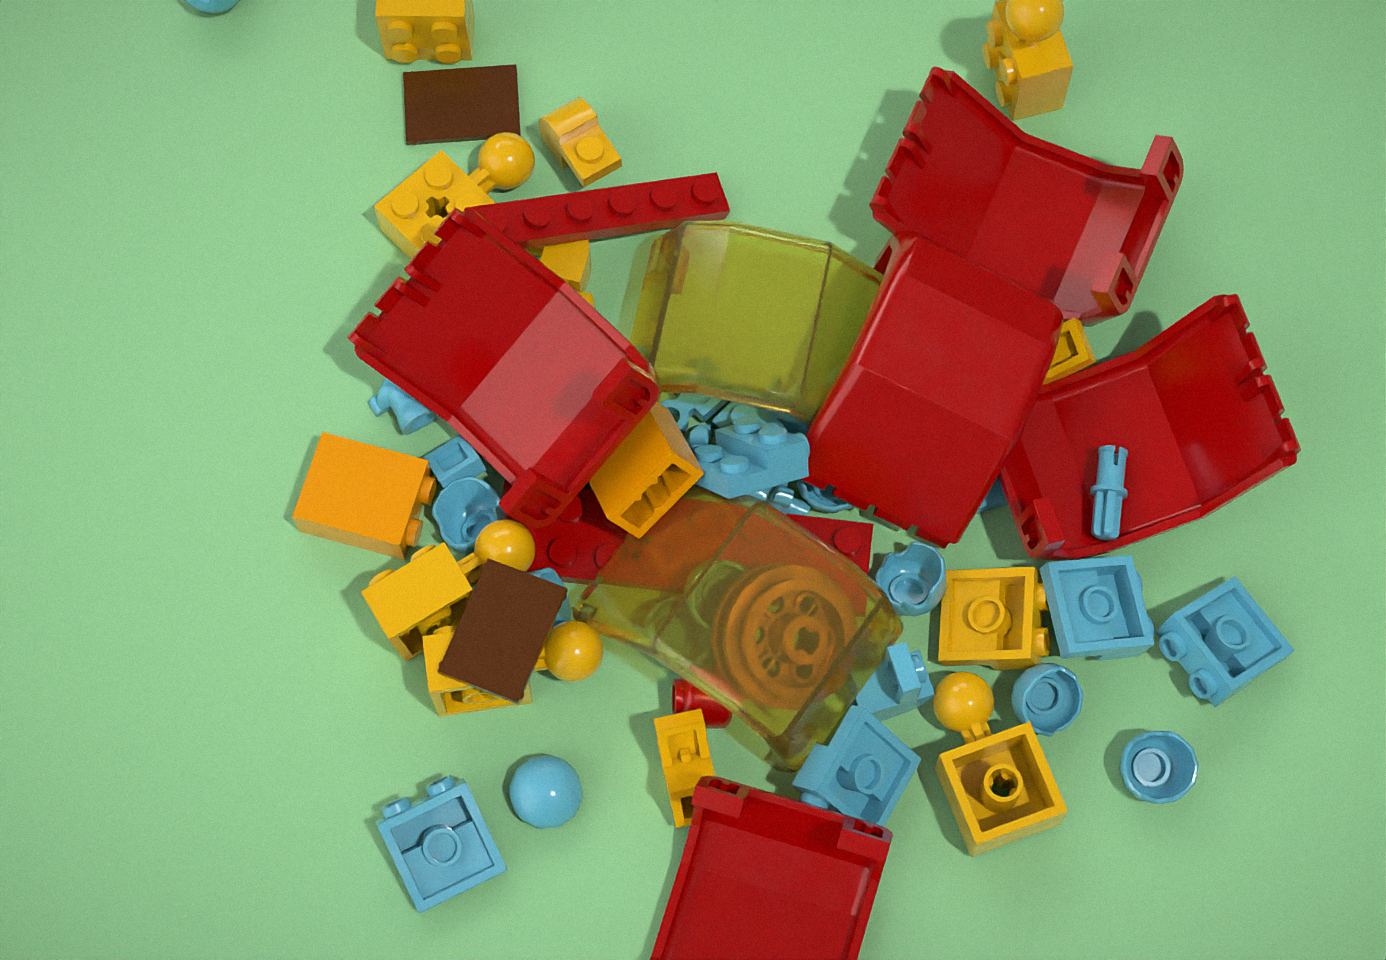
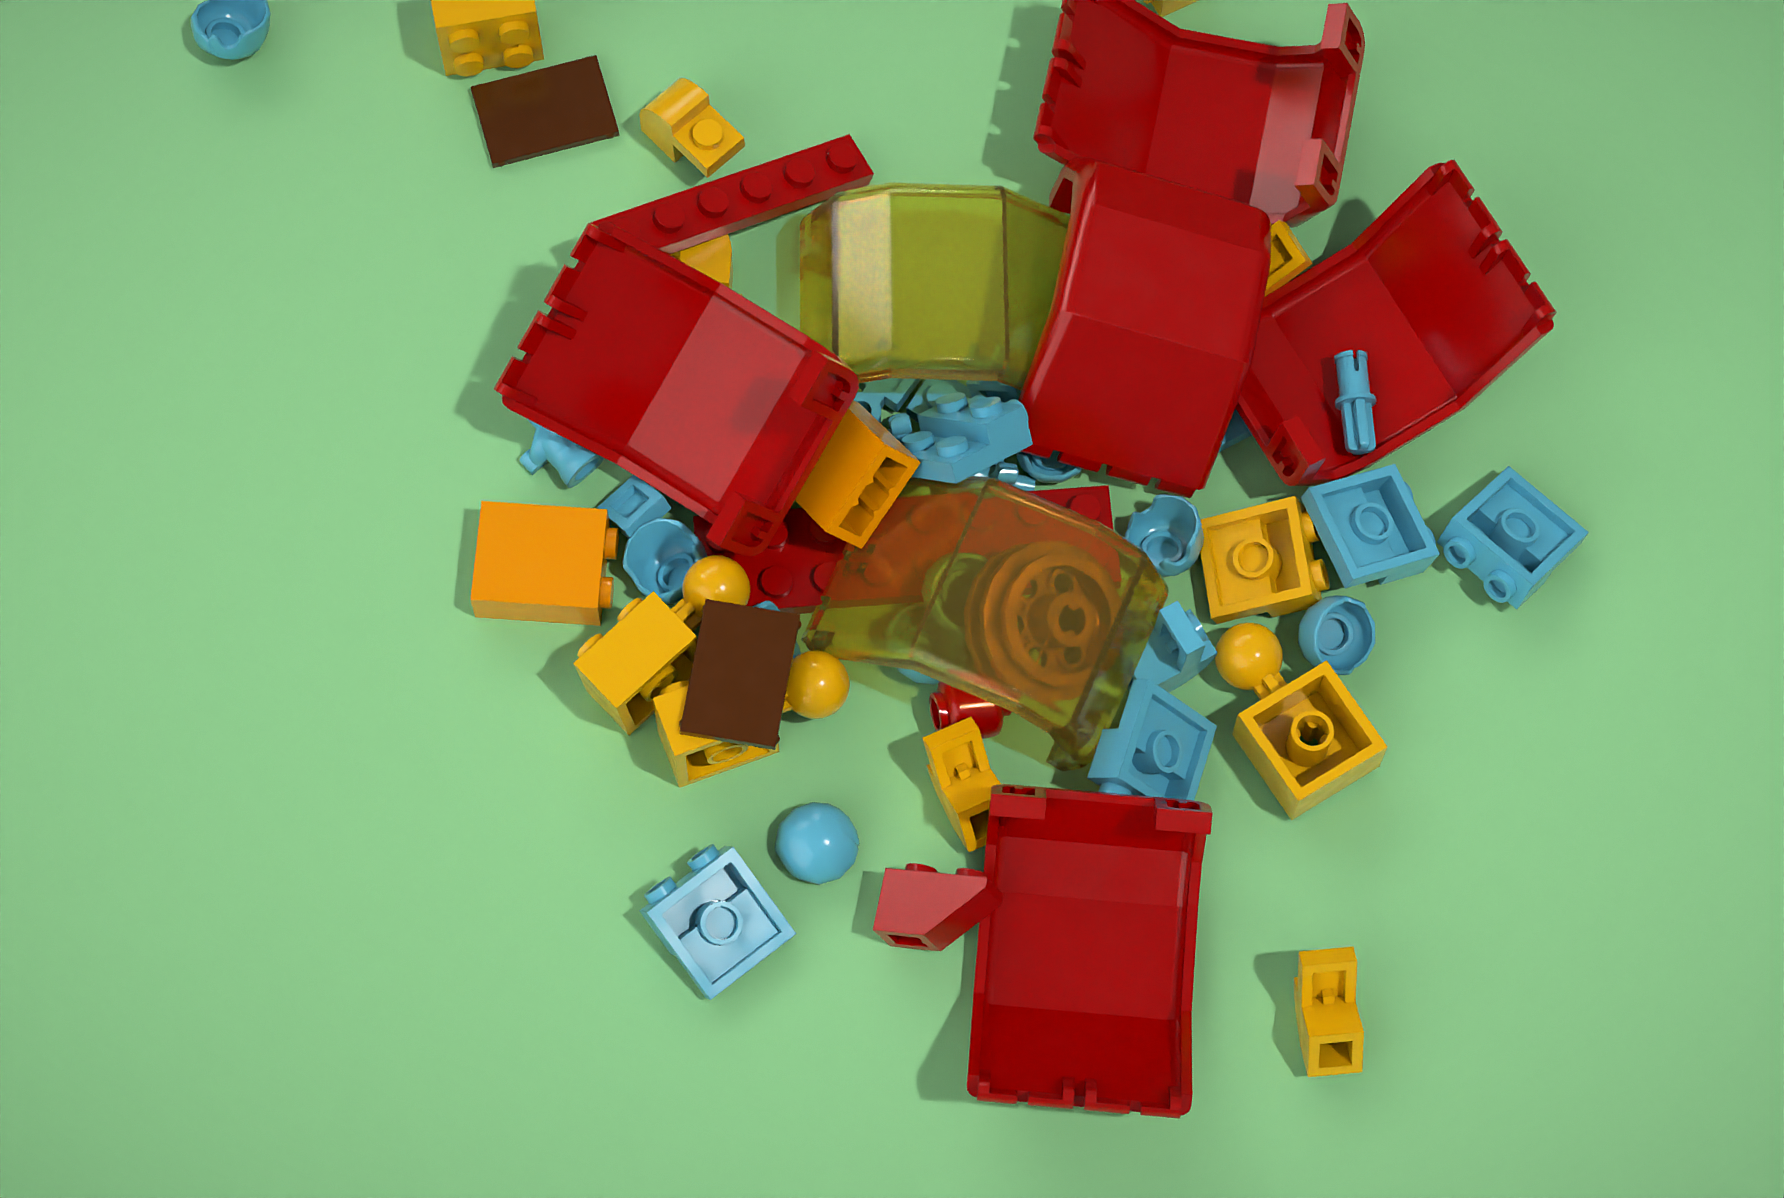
camera: 15 degrees left, 0 degrees up
yellow brick [374,132,535,259] -> none
medium azure hair [1119,731,1199,804] -> none
none -> slope [873,863,1004,951]

